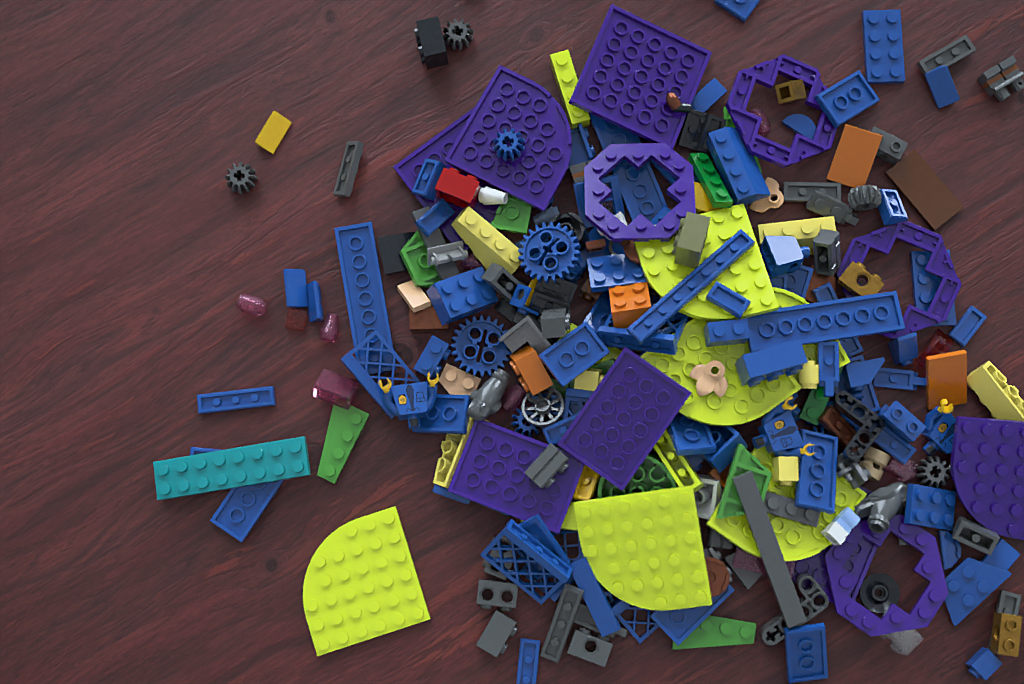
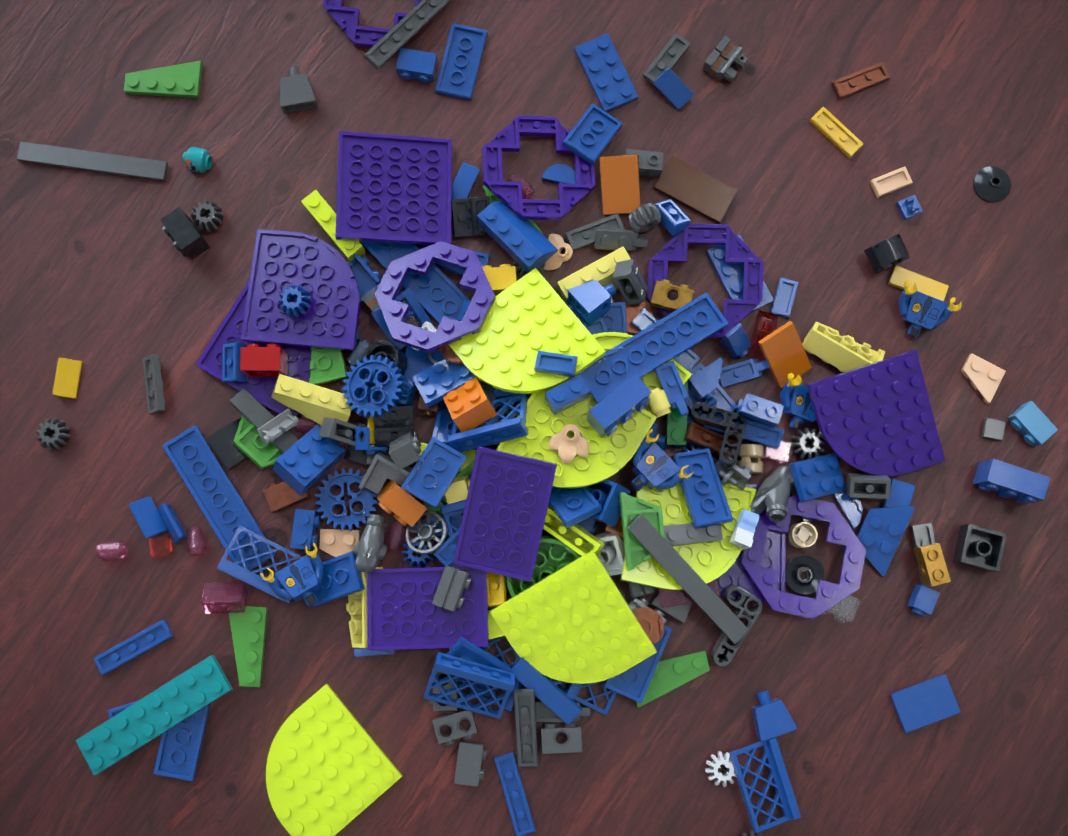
camera: 30 degrees left, 0 degrees up
light nougat tile [397,280,431,312] -> none
blue tile [414,198,455,237] -> none
white cone [478,186,508,205] -> none
copper tile [585,238,606,253] -> none
blue tile [627,229,755,345] -> none
arm [666,92,692,113] -> none
olive brick [672,211,711,269] -> none
green plate [688,153,733,208] -> none
light yellow brick [772,456,799,486] -> none
pearl gold brick [775,79,807,104] -> none
blue tile [784,623,828,683] -> none
none -> tan wheel [786,522,818,548]

